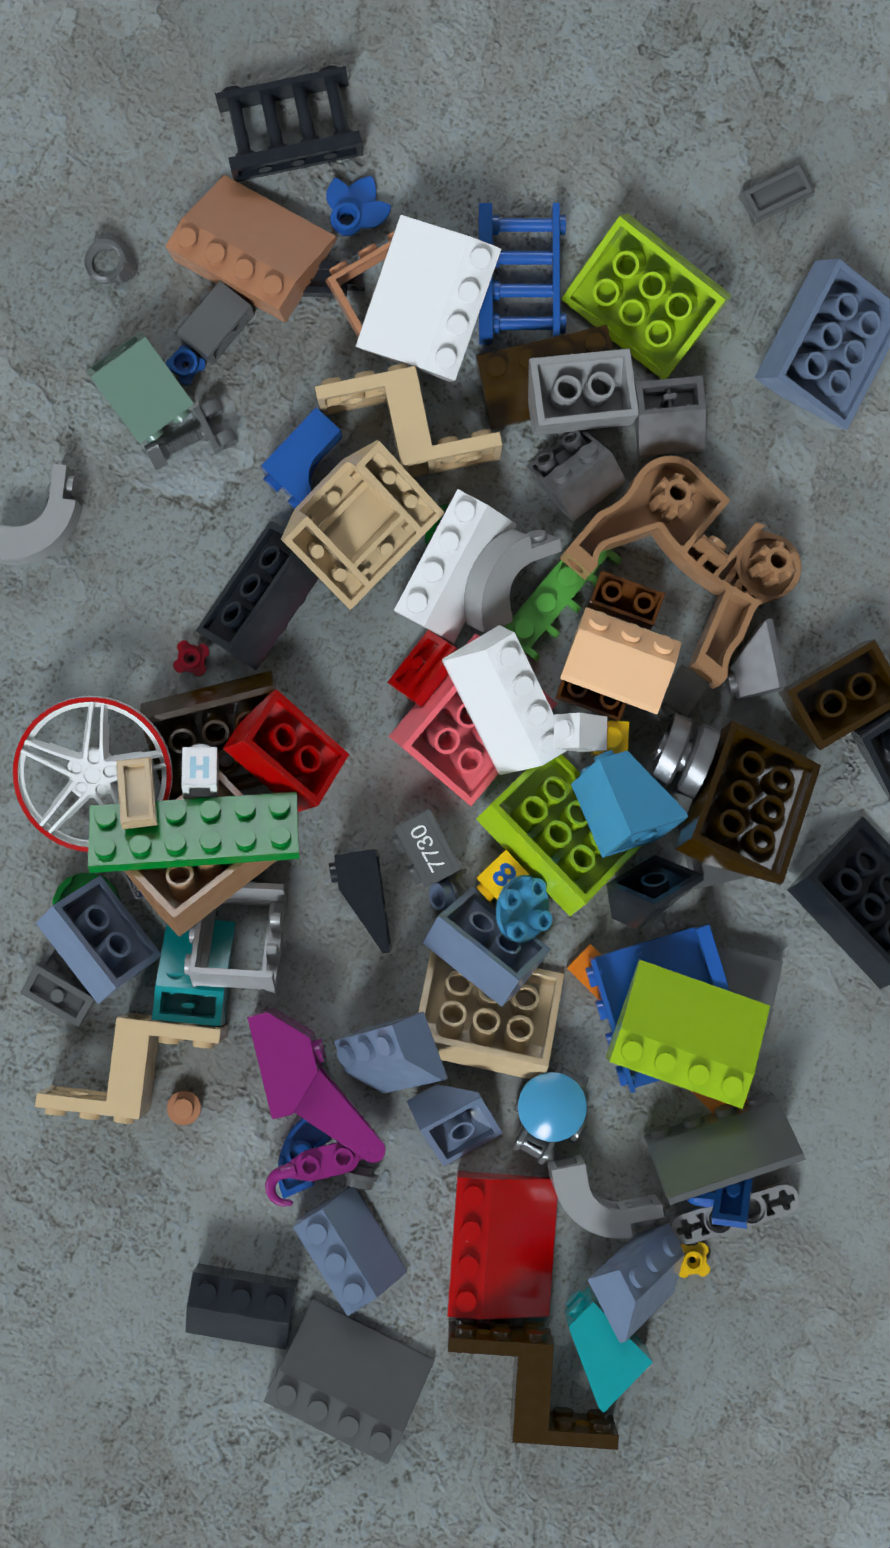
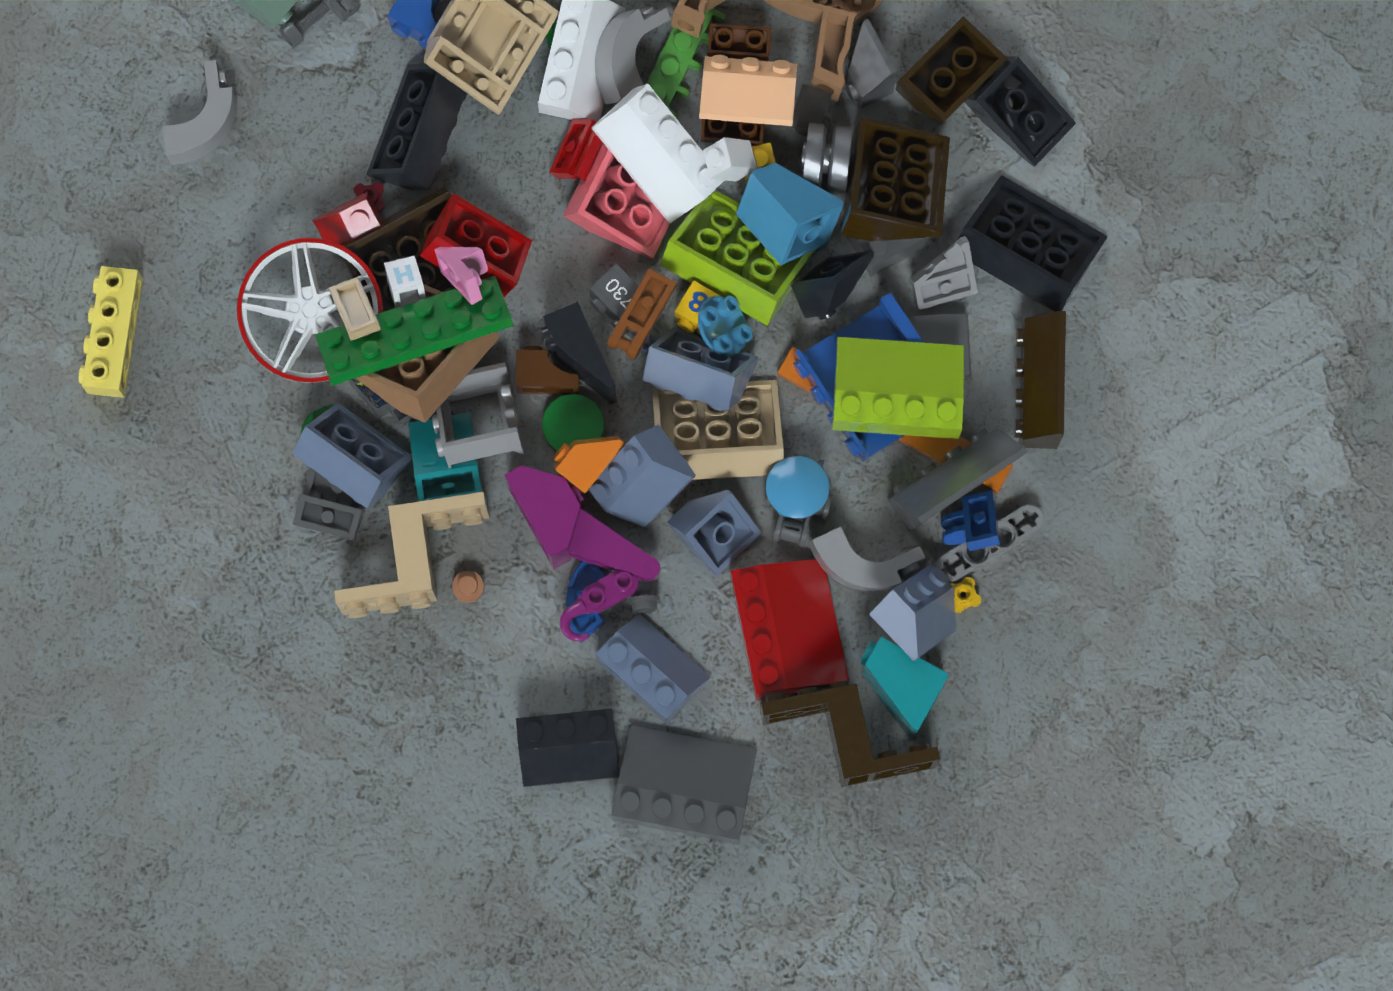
camera: 15 degrees left, 10 degrees down
none -> red slope [312,192,382,244]
none -> bright pink slope [434,246,488,305]
none -> reddish brown arch [515,346,580,395]
none -> green tile [542,394,605,452]
none -> orange slope [553,436,625,493]
none -> dark orange plate [607,268,677,360]
none -> light grey wing [911,236,978,310]
none -> dark brown slope [1014,311,1066,449]

